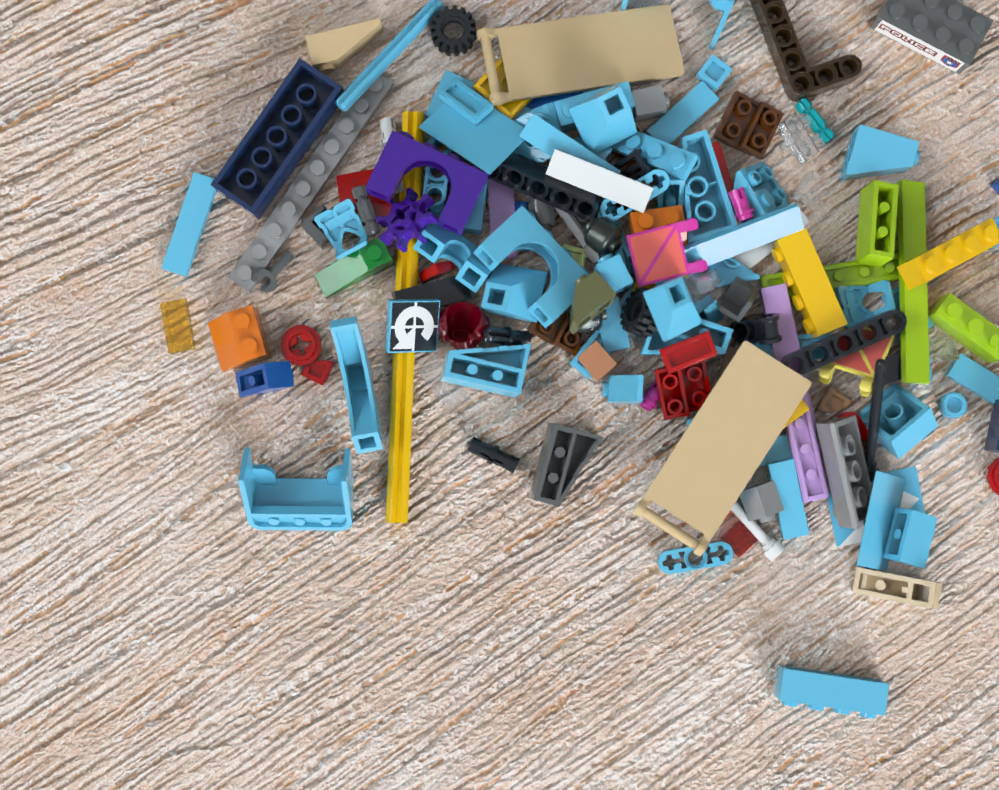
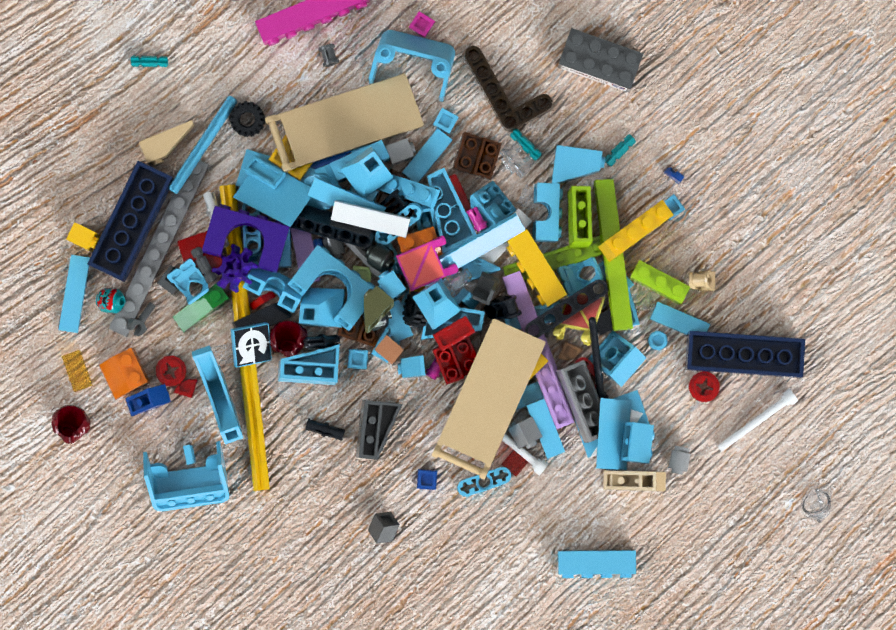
camera: 10 degrees left, 0 degrees up
none -> dark red hair [51,405,91,444]
none -> yellow brick [66,222,101,252]
none -> teal head [96,288,125,313]
none -> medium azure tile [183,445,196,465]
none -> medium azure tile [347,349,368,370]
none -> dark grey panel [368,512,400,544]
none -> blue tile [417,469,437,490]
none -> medium azure arch [532,182,563,243]
none -> teal axle [605,134,636,167]
none -> light grey brick [668,446,691,475]

